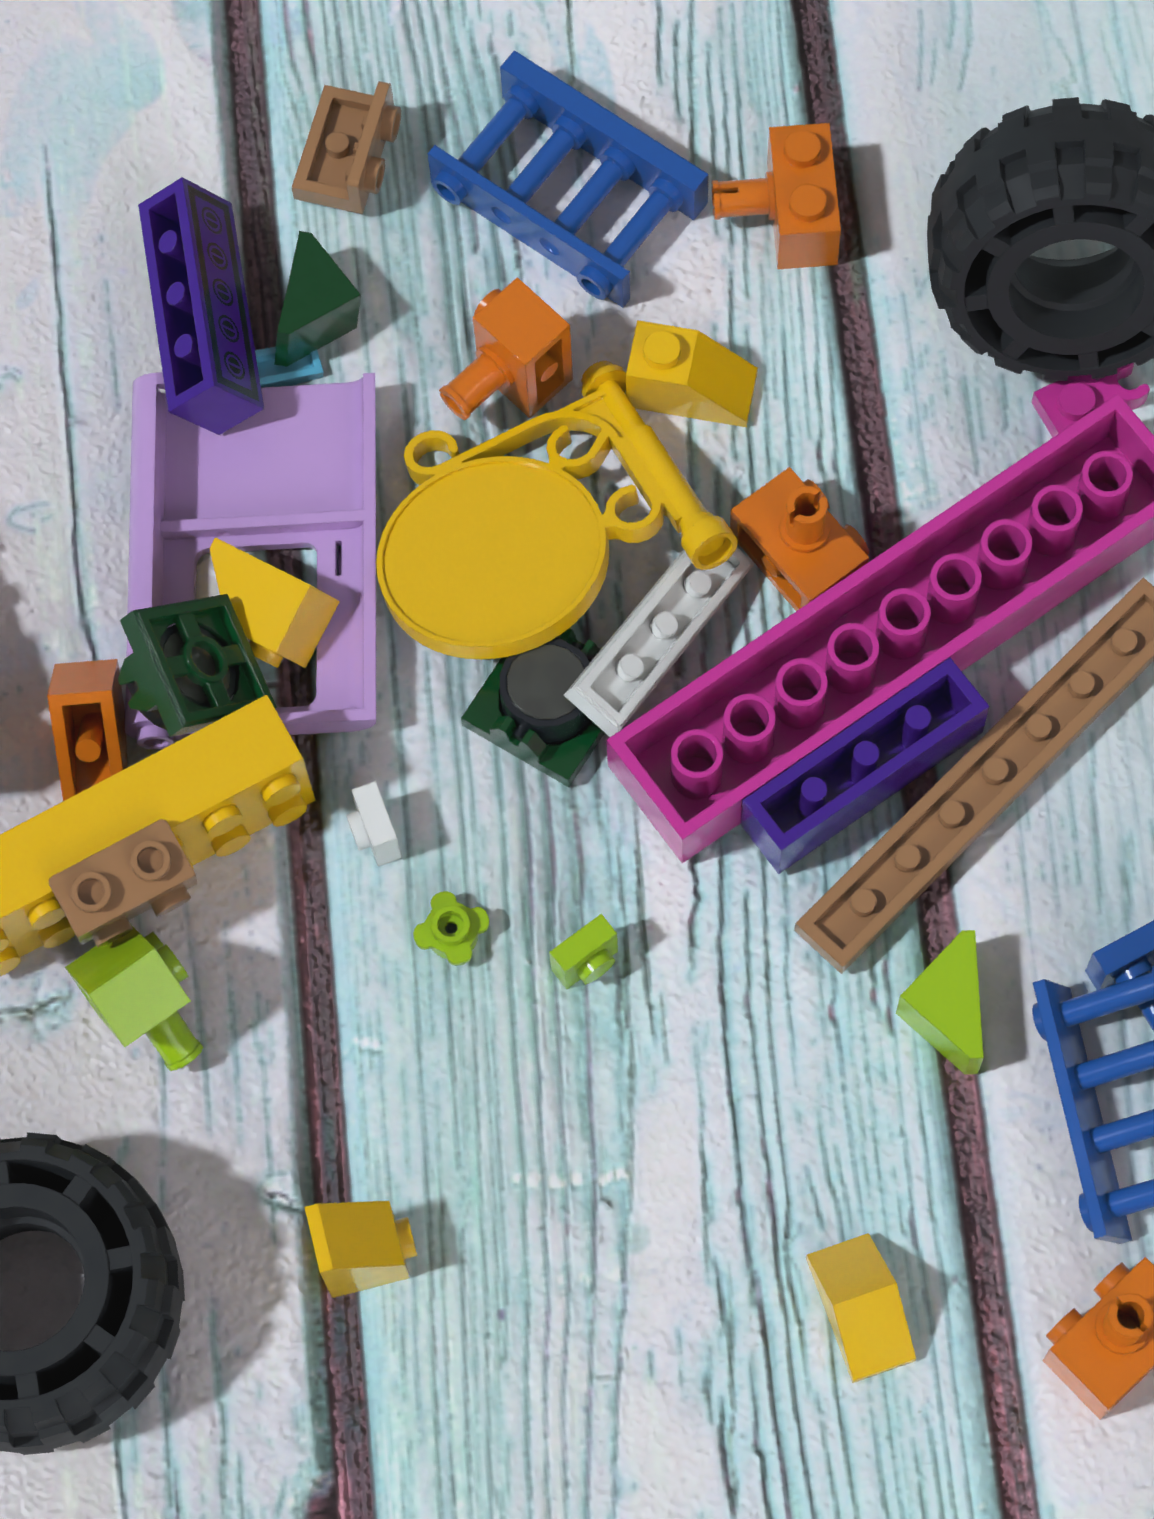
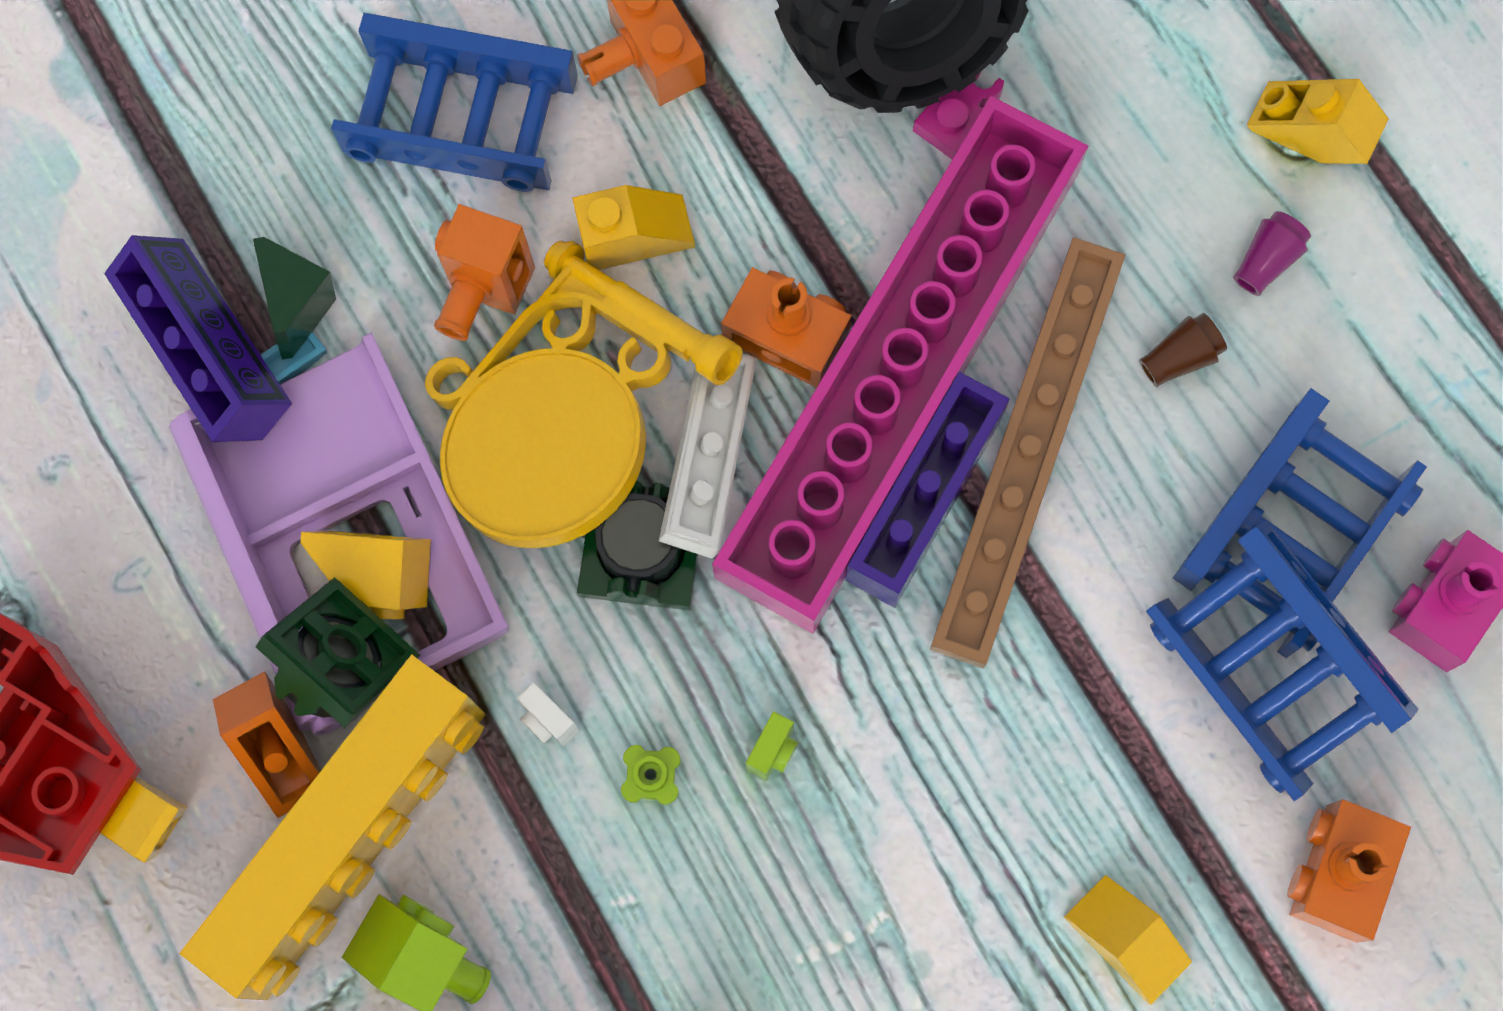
camera: 25 degrees left, 5 degrees up
medium nougat bracket [49,819,197,948] -> none
medium nougat bracket [292,81,401,214] -> none
lime slope [896,930,984,1075] -> none

